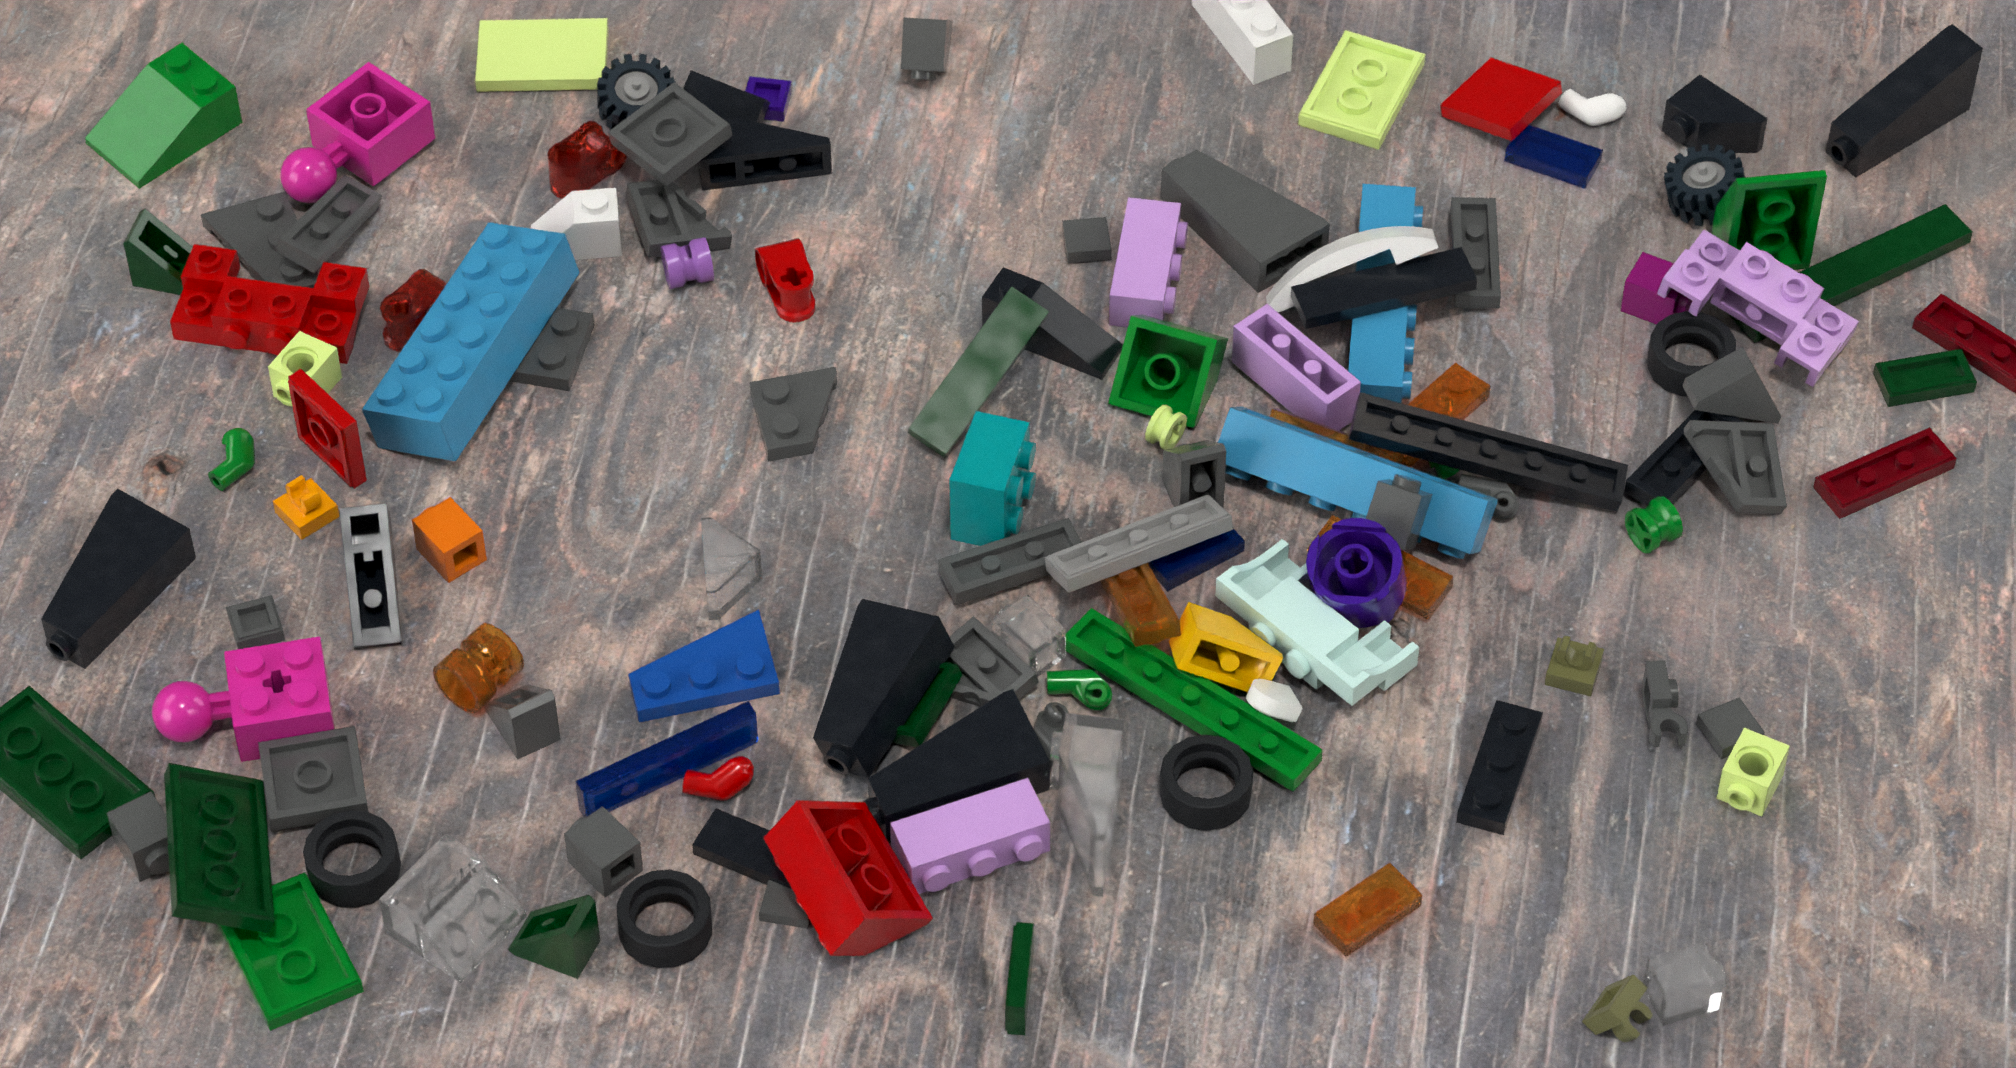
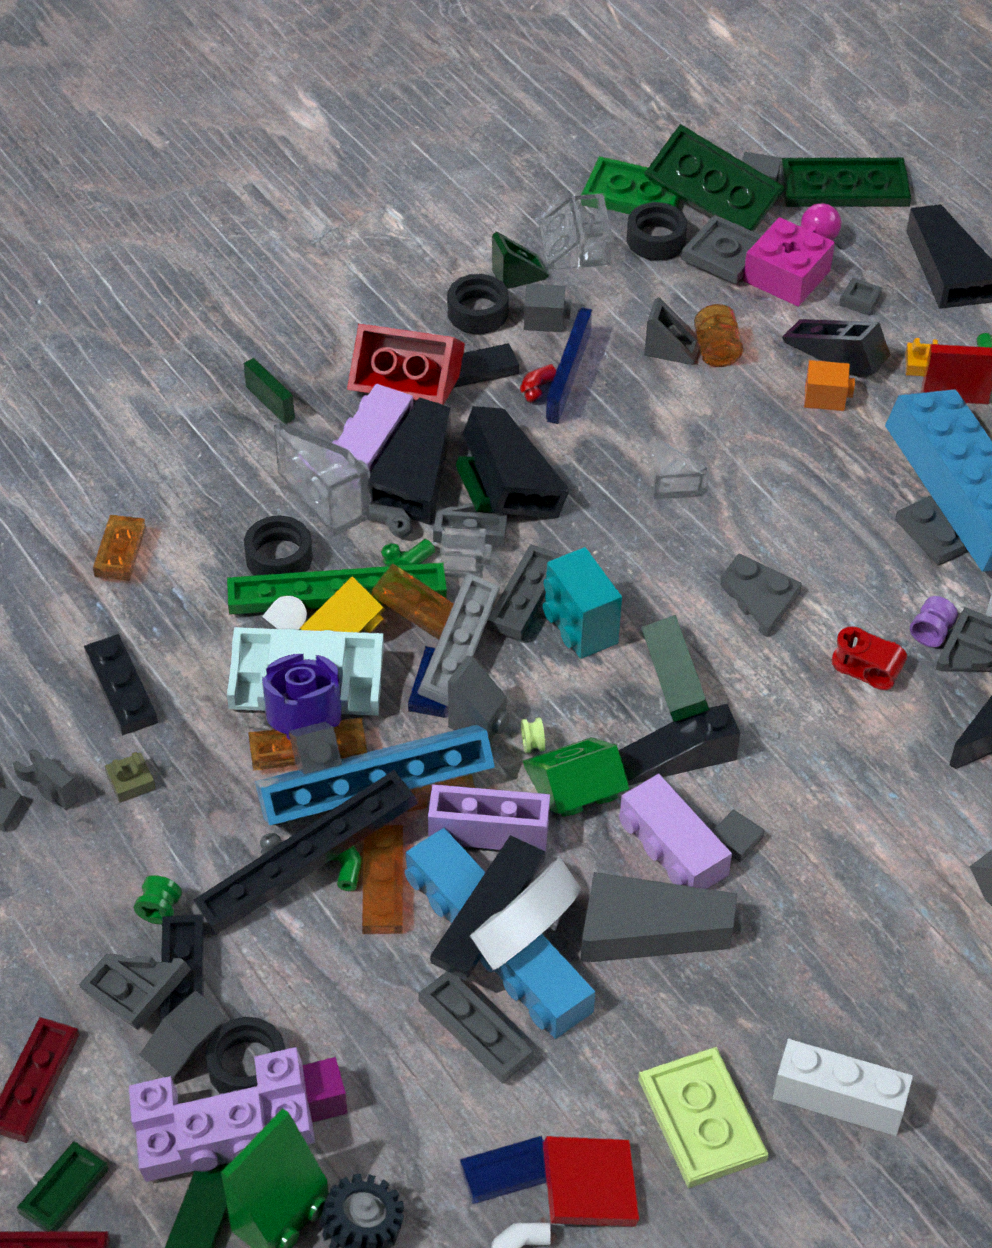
camera: 135 degrees right, 0 degrees up
blue wing [628,610,780,722] -> none

